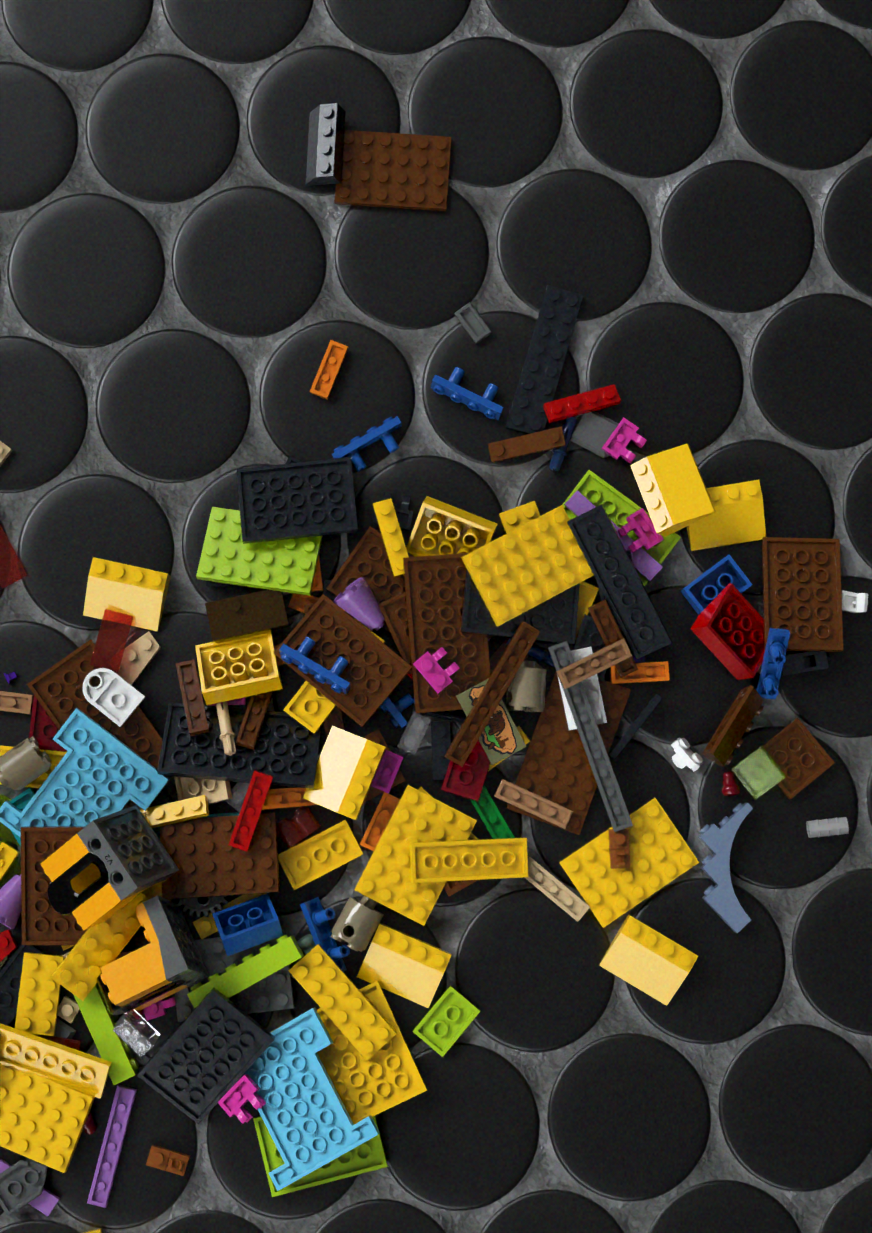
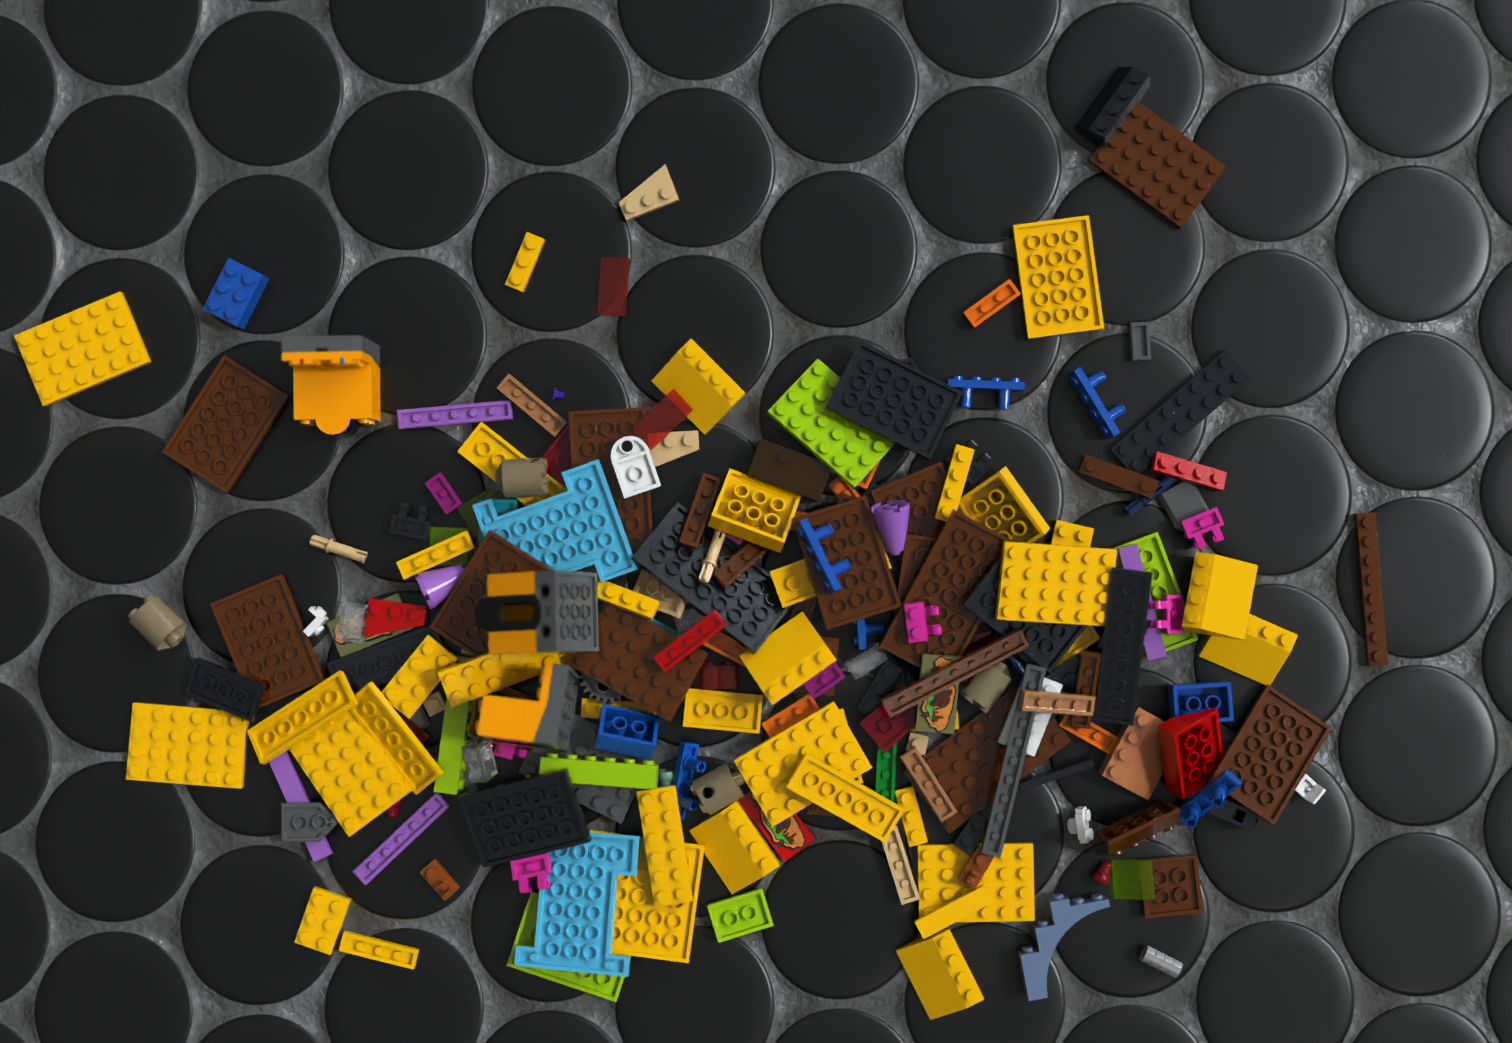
camera: 30 degrees right, 5 degrees up
none -> tile [738,790,815,862]
none -> yellow plate [895,785,928,847]
none -> tan plate [906,732,929,755]
none -> yellow tile [914,885,992,939]
none -> black plate [953,813,988,856]
none -> yellow plate [1012,215,1104,339]
none -> nougat slope [1097,706,1165,800]
none -> reddish brown plate [1354,512,1388,667]

